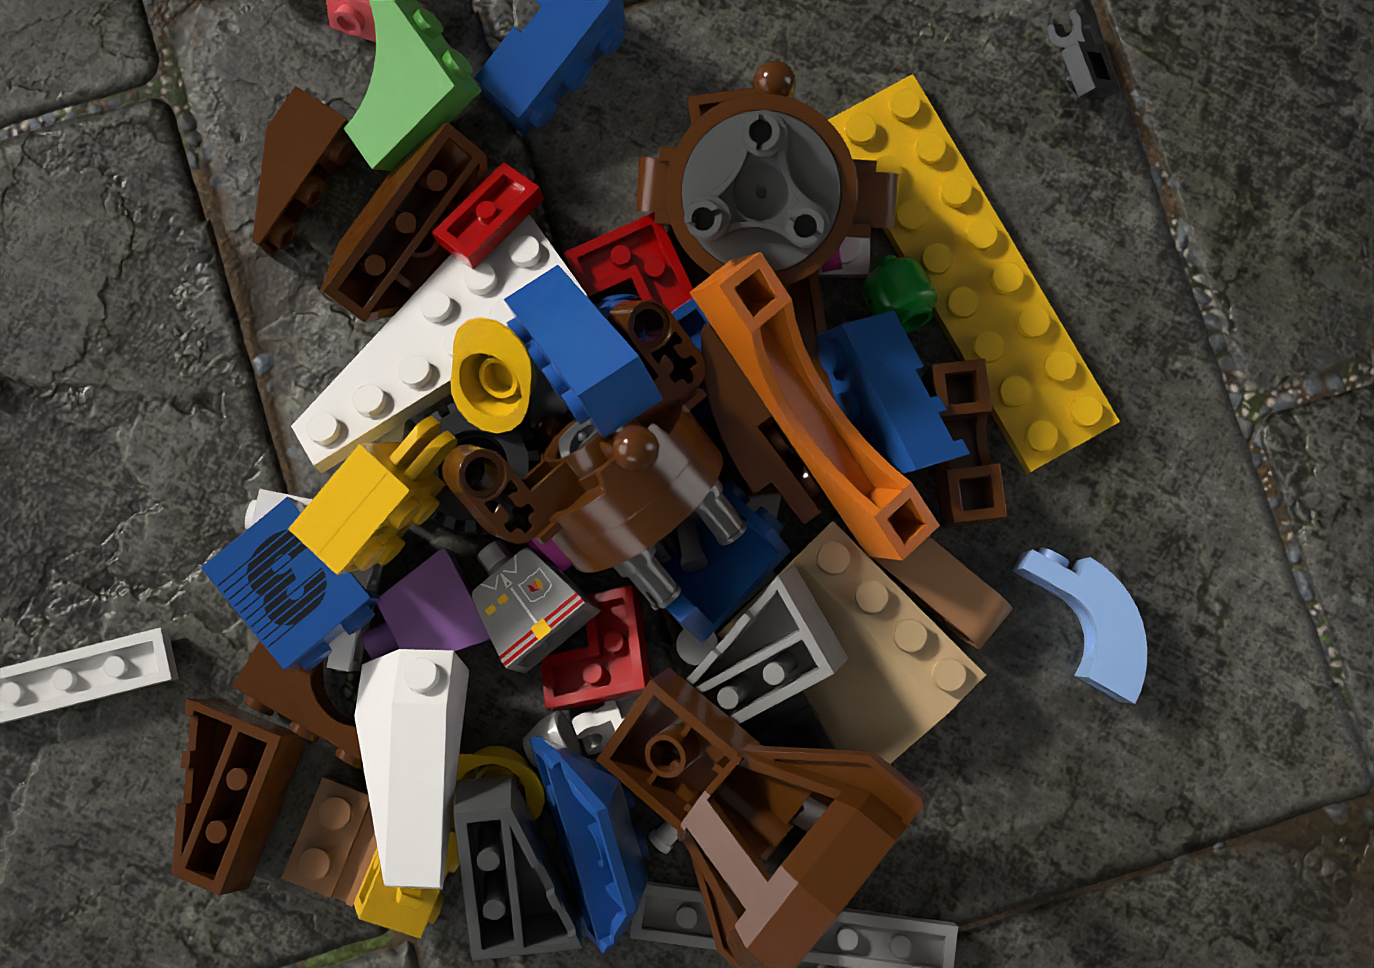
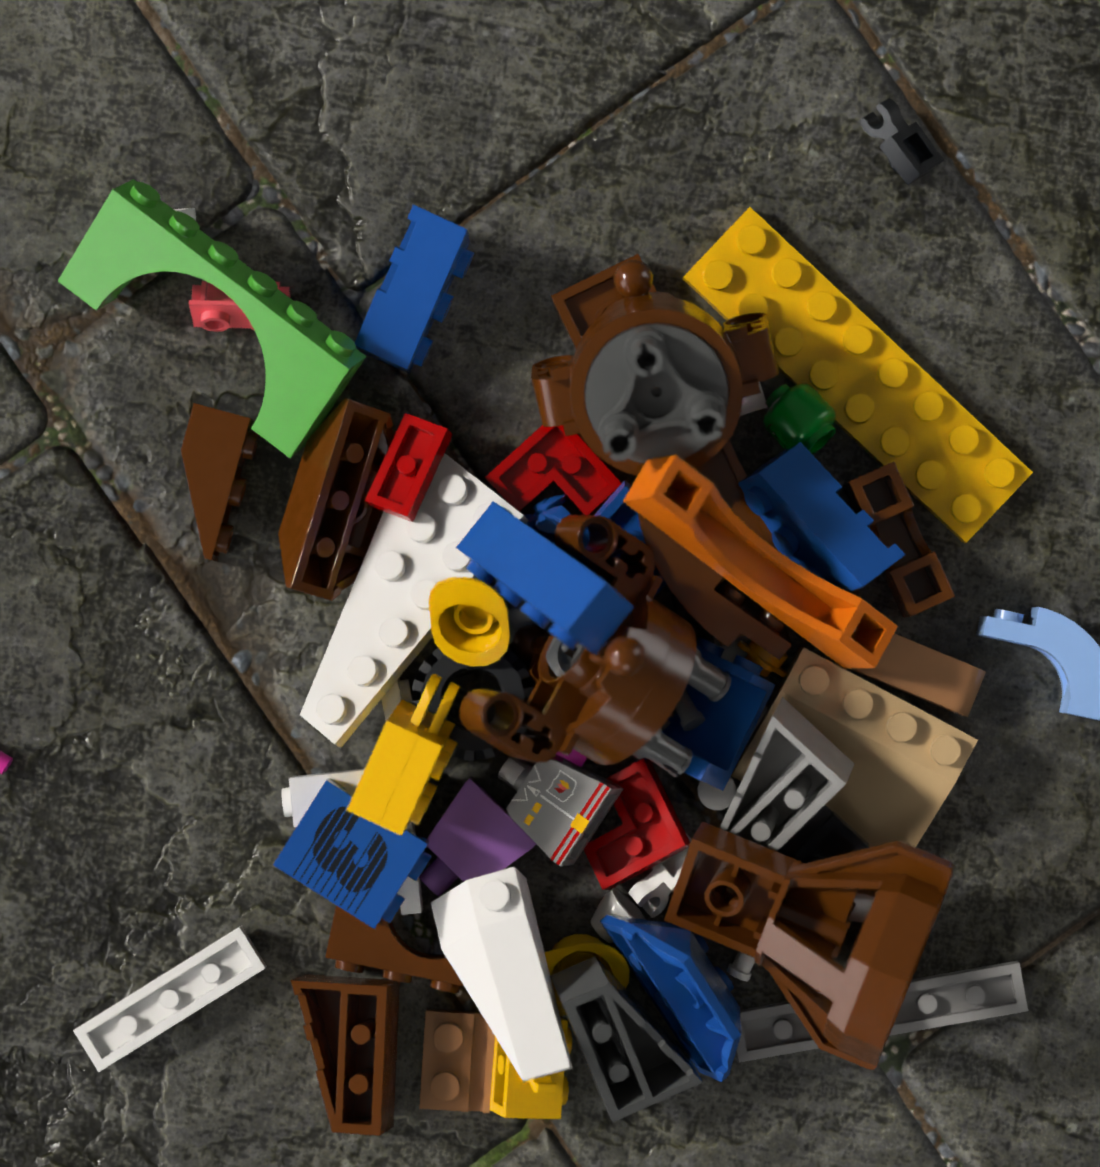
camera: 15 degrees left, 5 degrees up
none -> plate [737,640,788,678]

